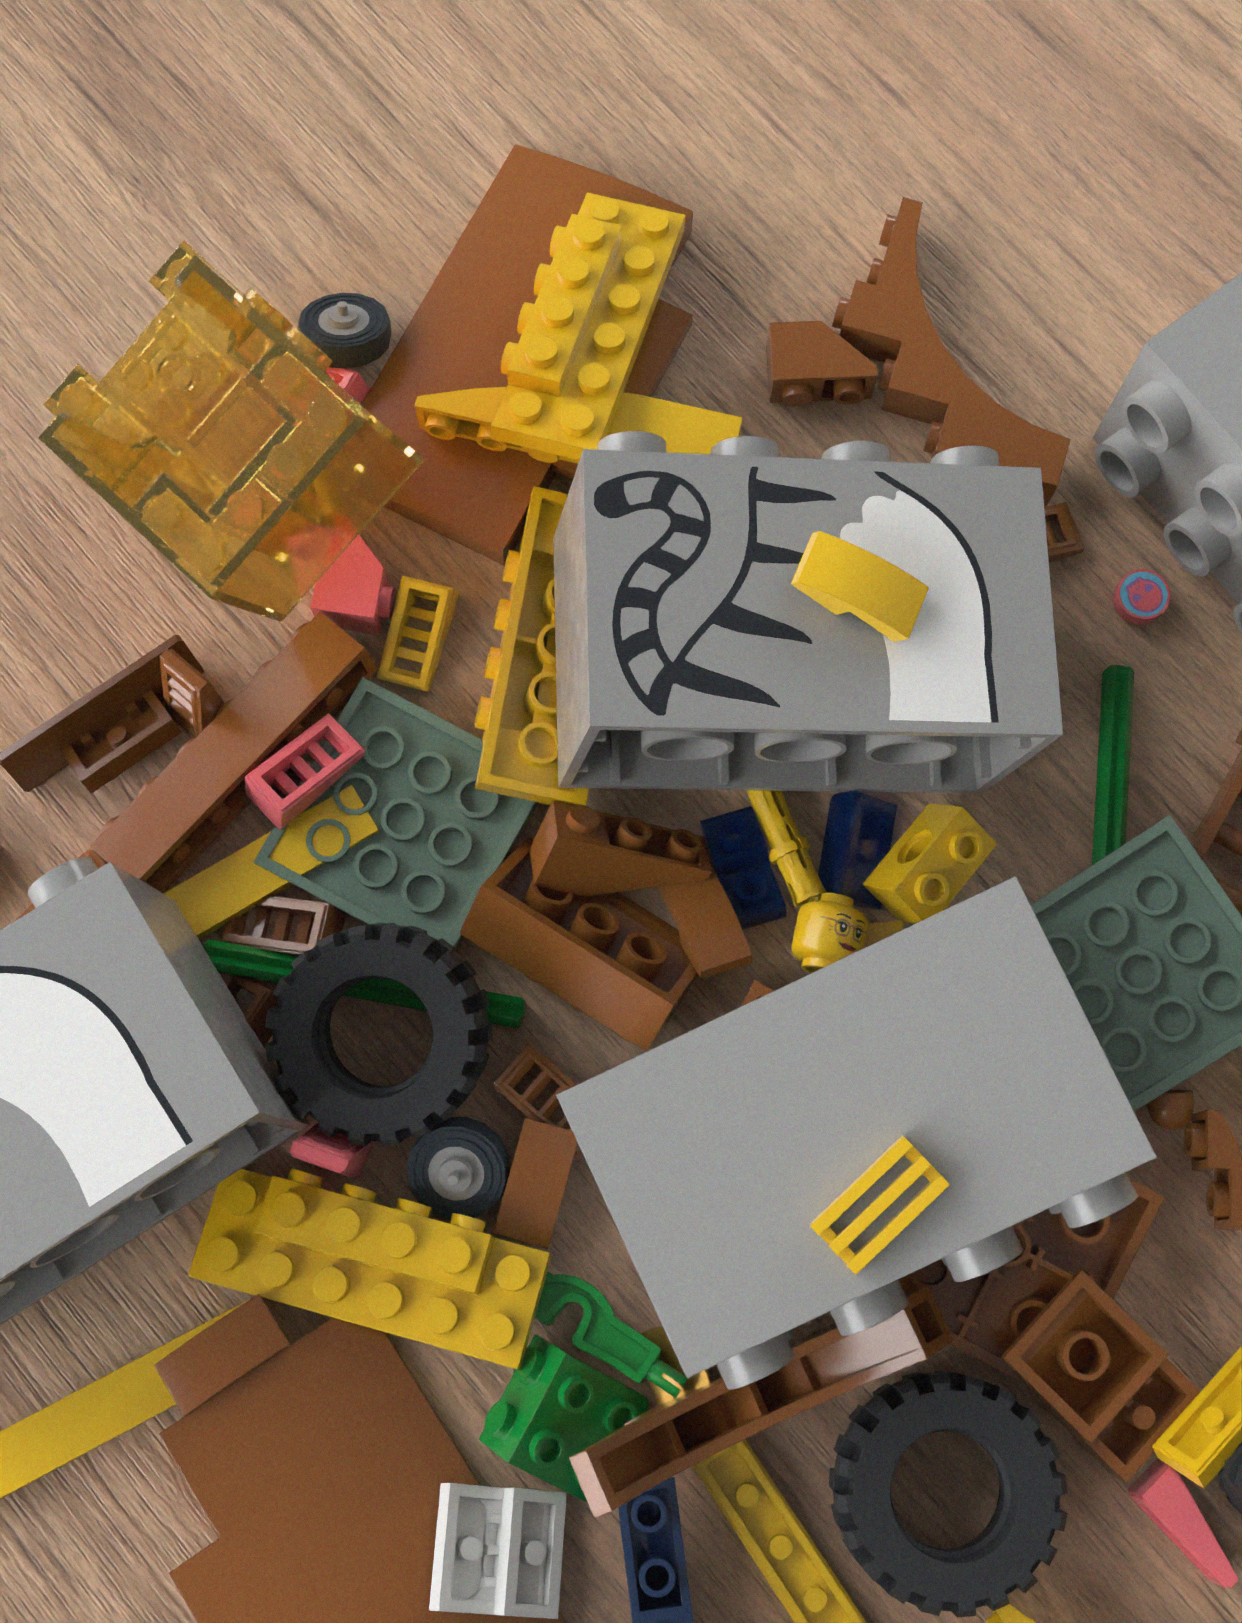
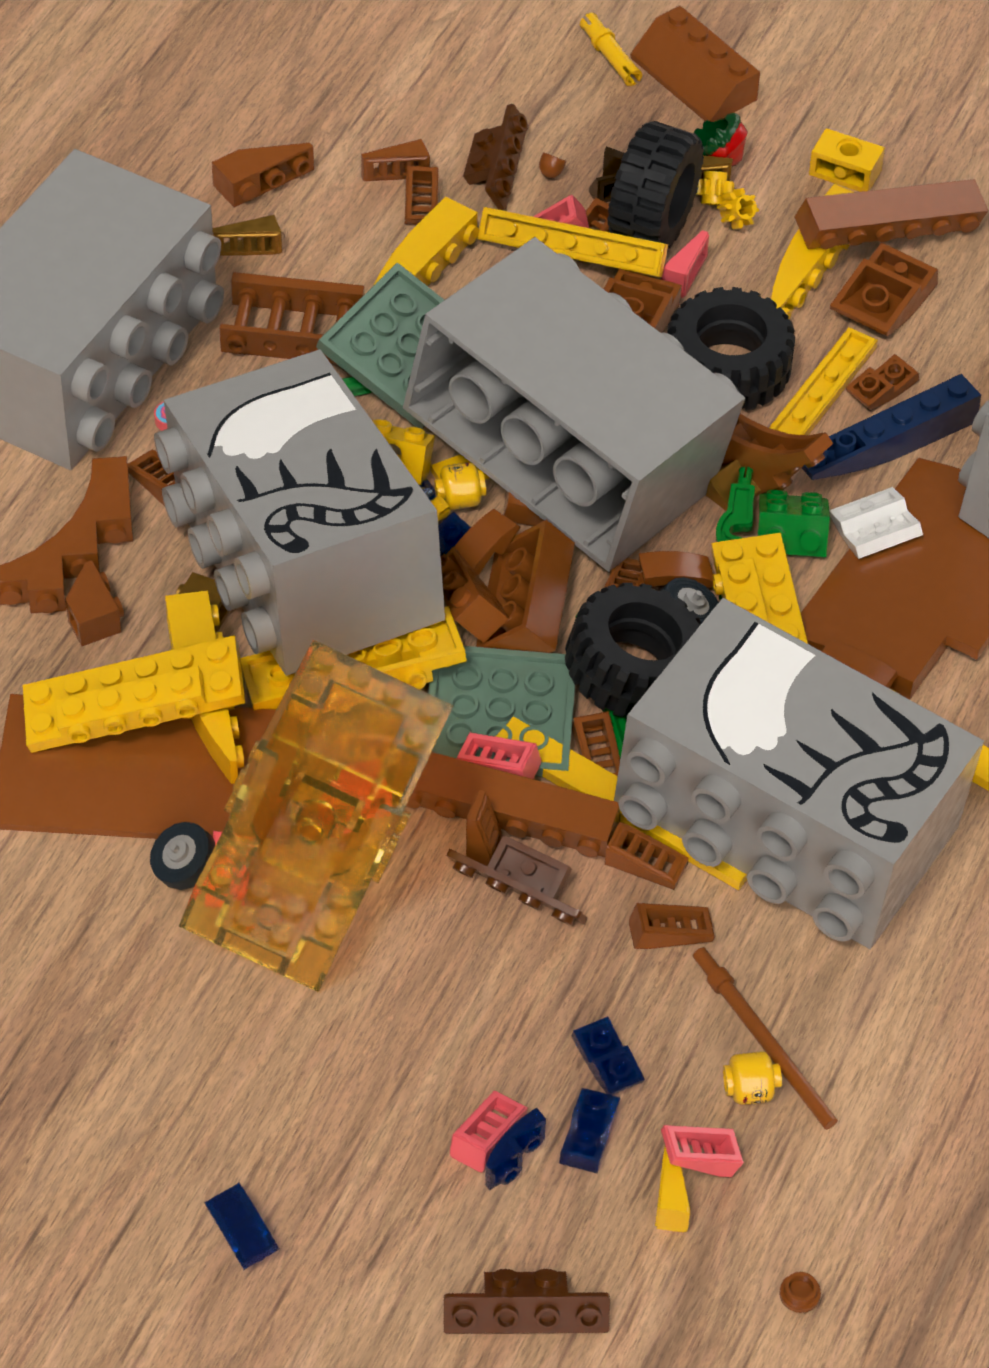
camera: 115 degrees left, 25 degrees down
yellow slope [791,531,929,642] -> none
yellow tile [810,1135,950,1275] -> none

